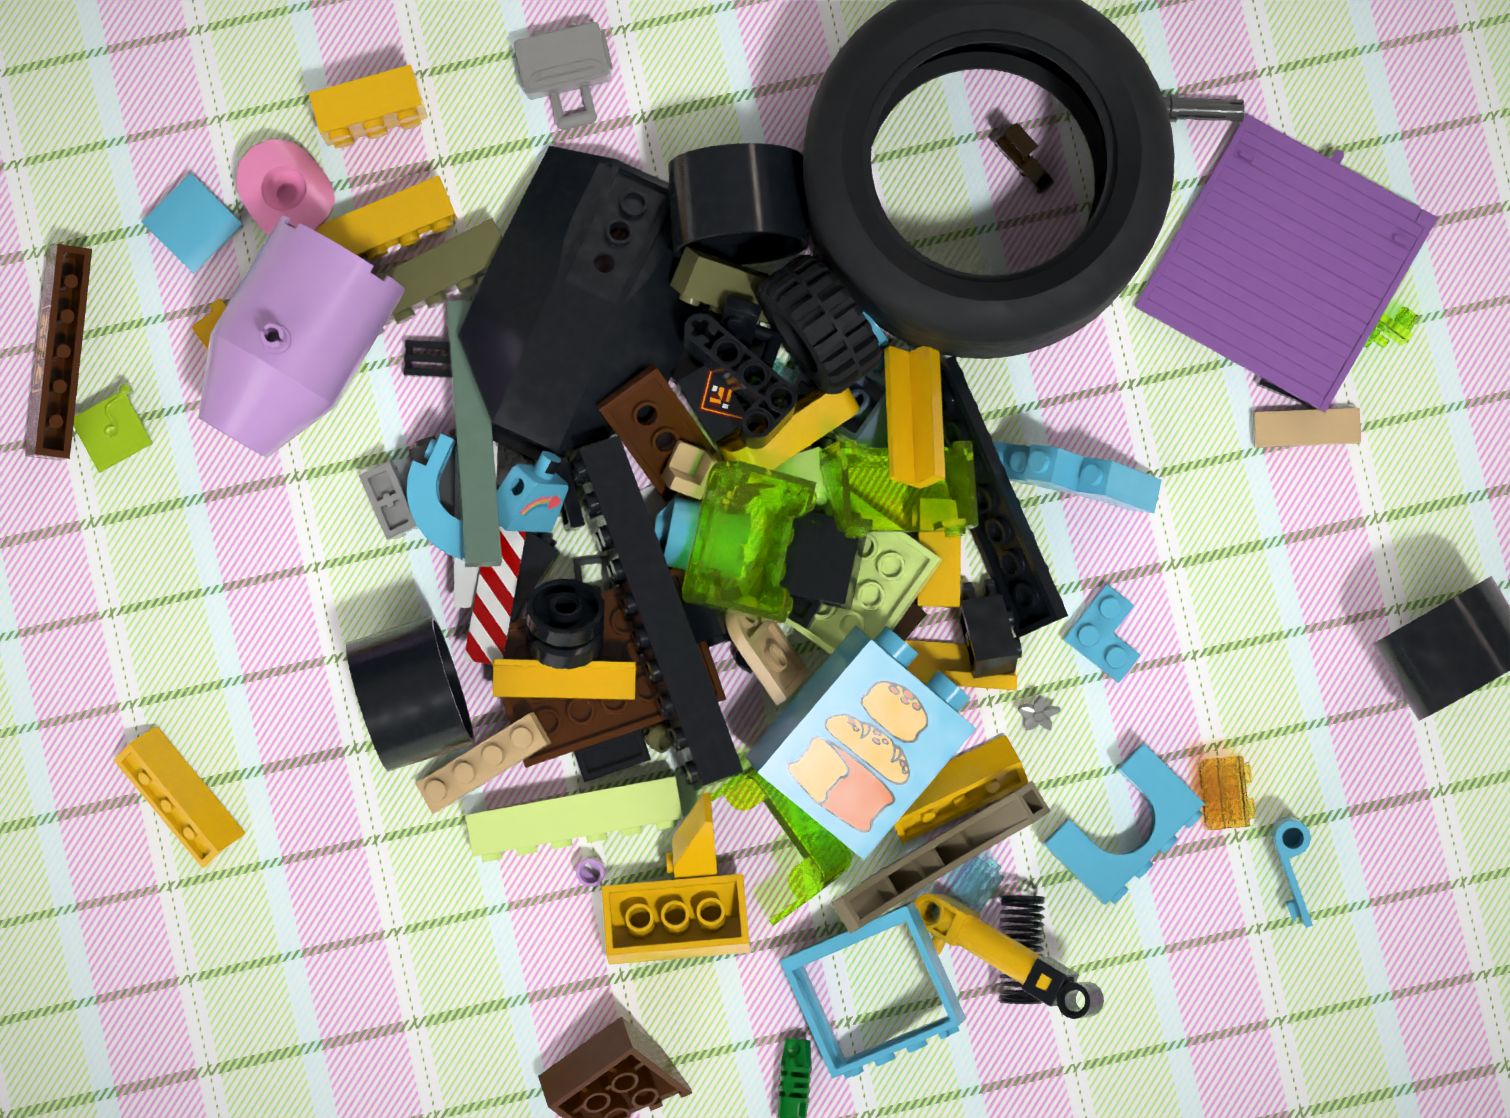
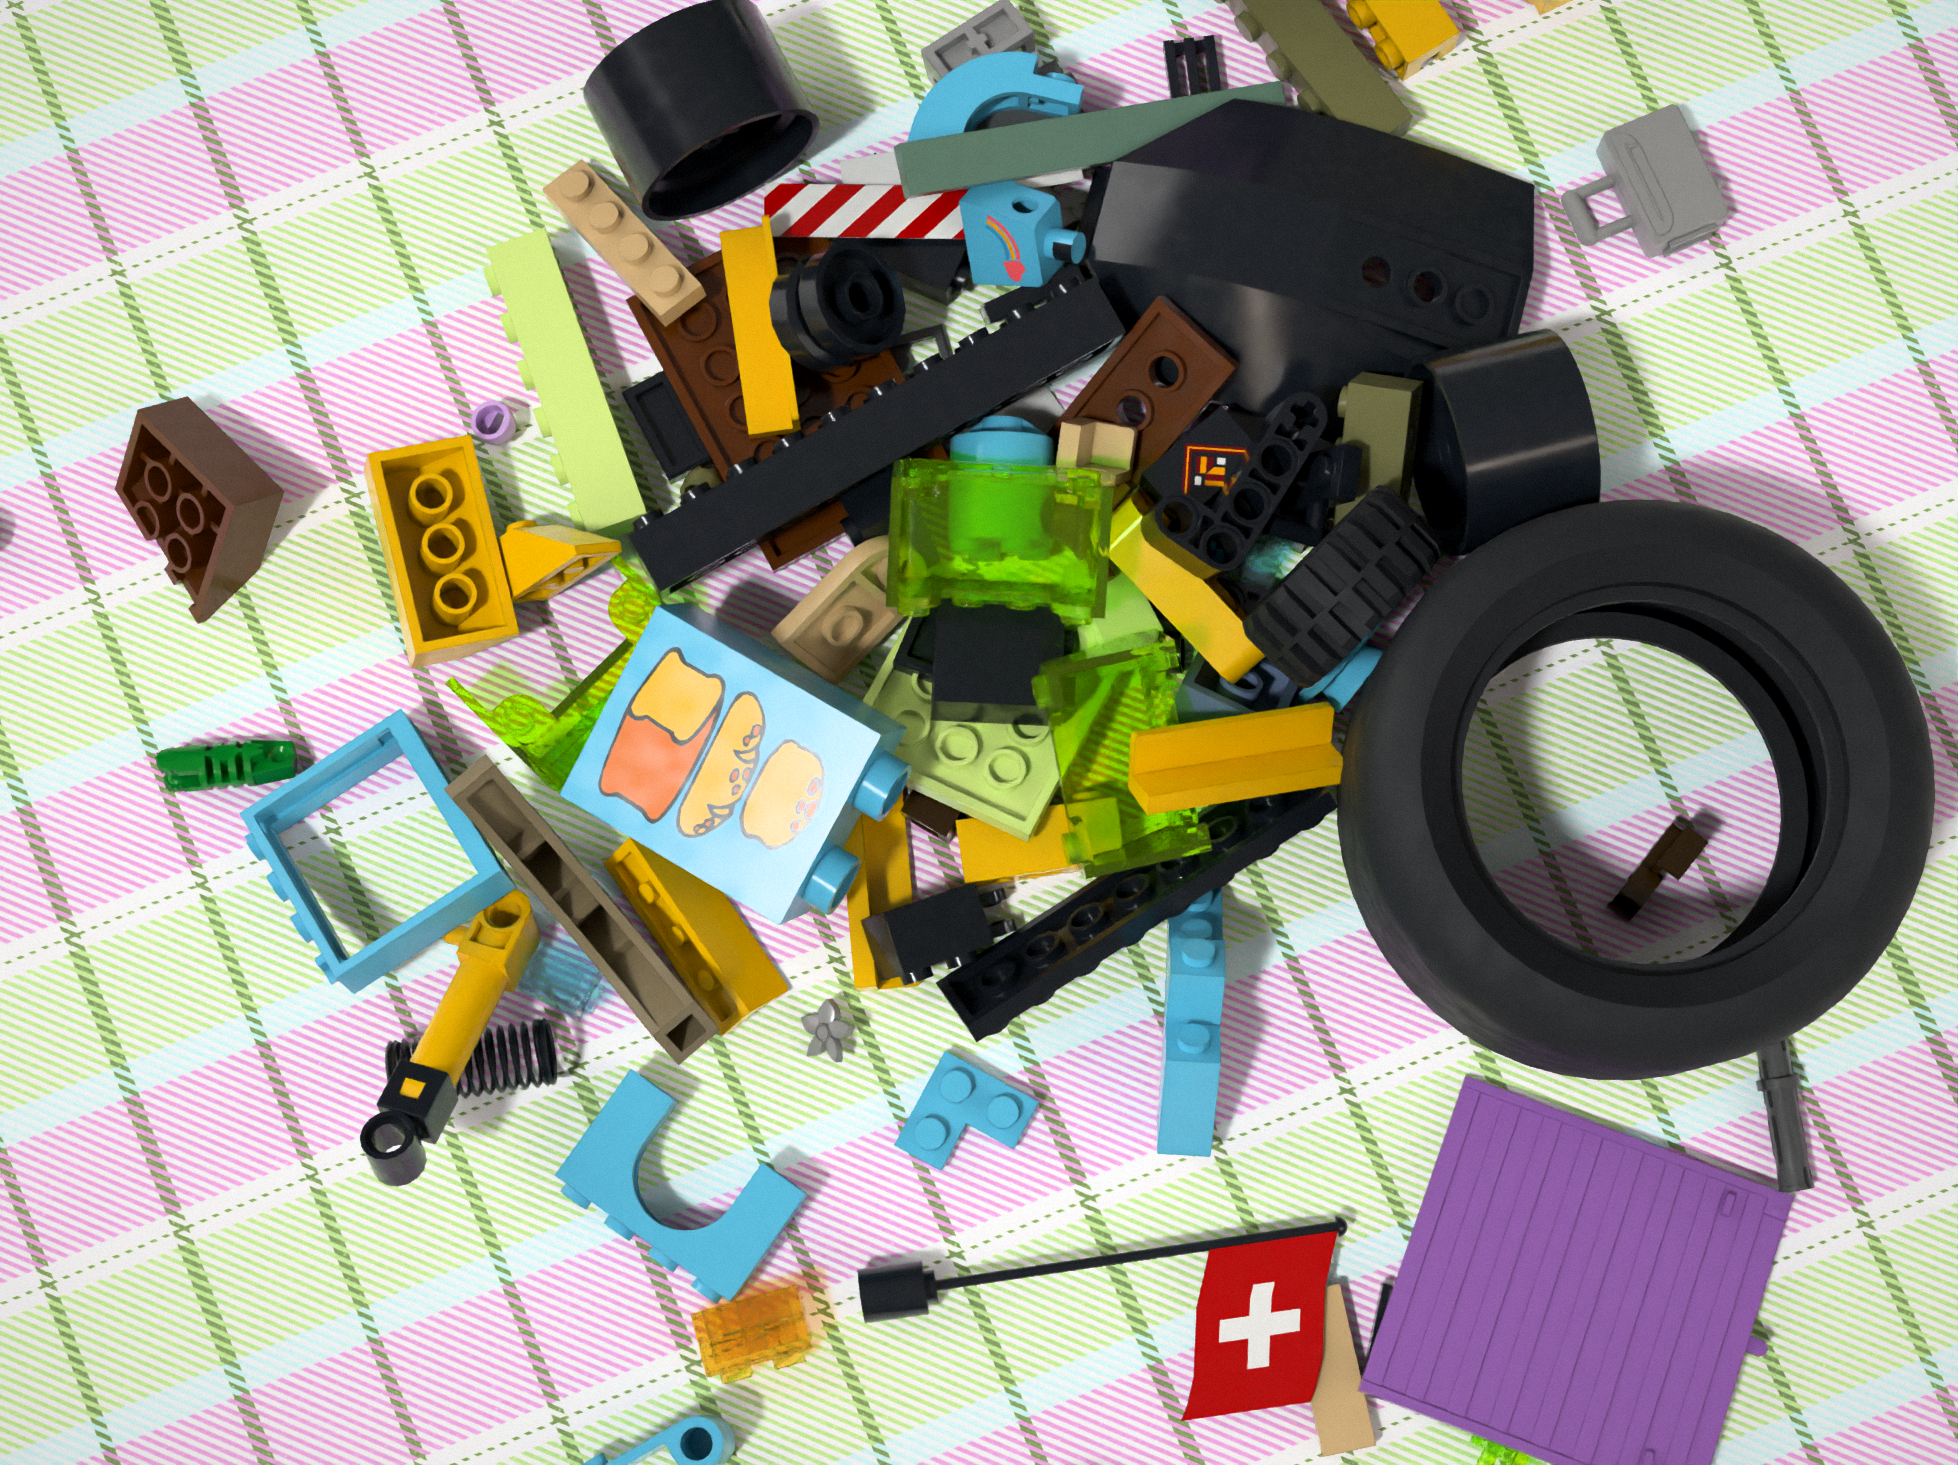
camera: 85 degrees right, 5 degrees down
none -> red flag [857,1216,1348,1421]

